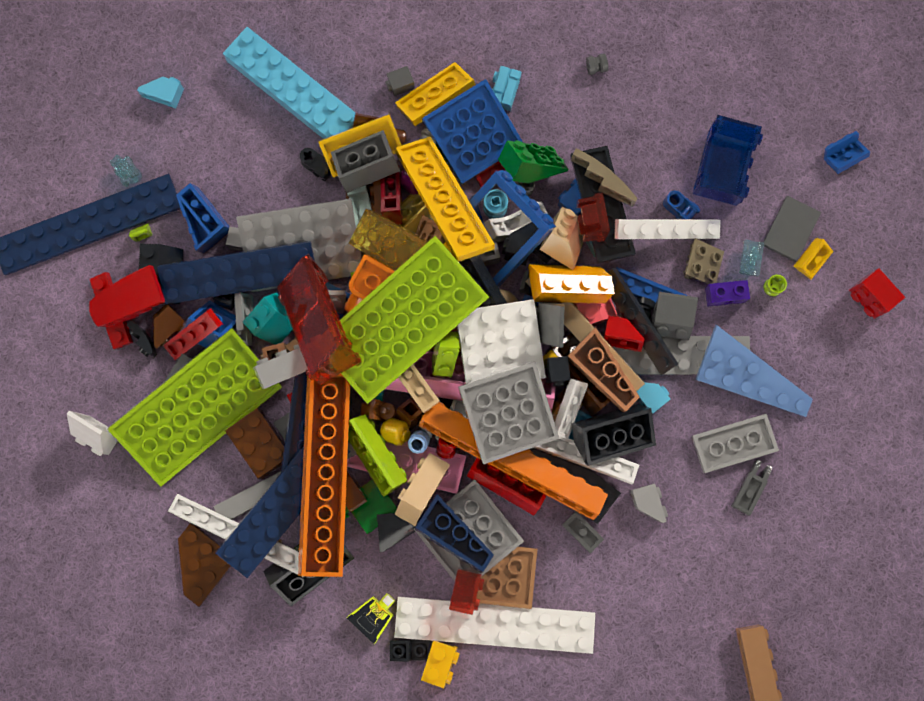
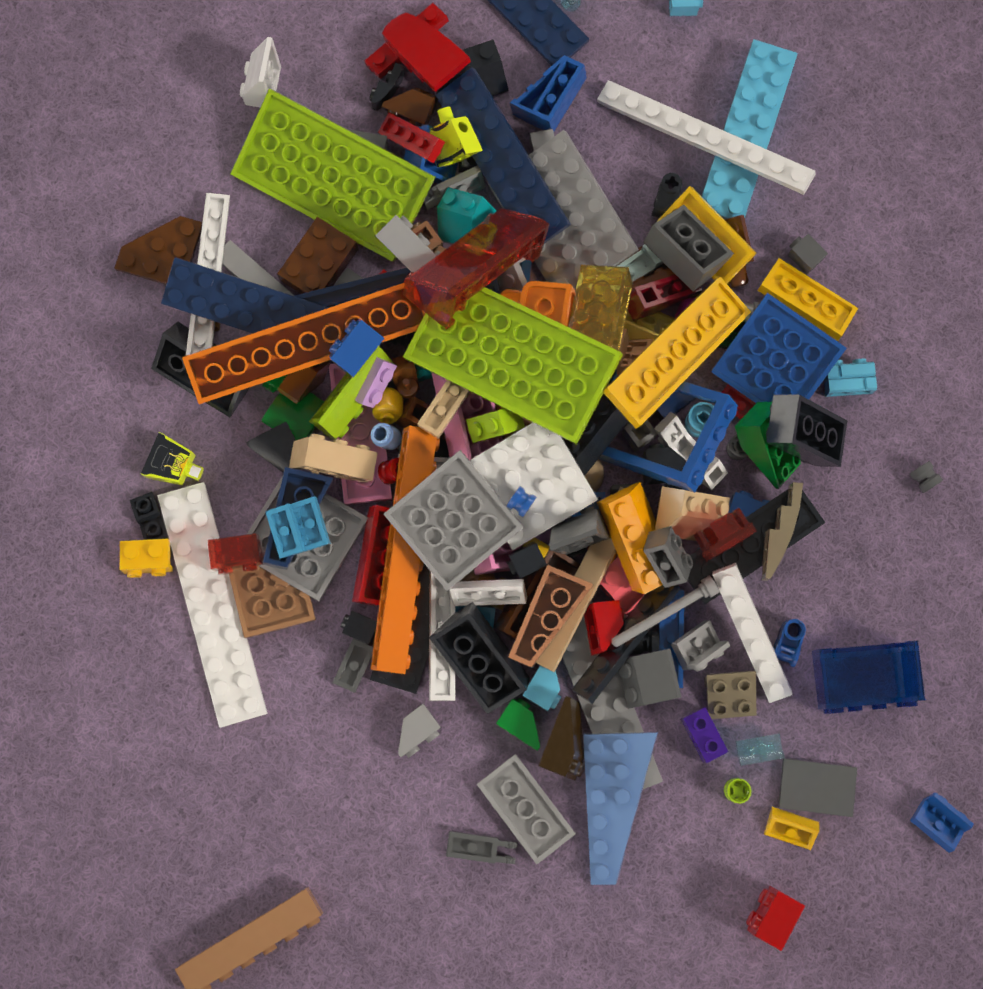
camera: 65 degrees right, 0 degrees up
lime slope [129,223,153,242] -> none
none -> dark azure slope [265,496,331,559]
none -> blue brick [329,318,384,377]
none -> black brick [340,611,377,645]
none -> lavender plate [355,357,397,408]
none -> neon yellow torso [430,107,482,168]
none -> green slope [496,698,540,751]
none -> blue wheel [507,486,537,517]
none -> dark brown slope [538,696,585,781]
none -> white plate [597,80,815,195]
none -> light grey piece [611,576,720,647]
none -> dark grey brick [643,526,693,588]
none -> light grey bracket [671,620,730,672]
none -> black brick [766,395,847,467]

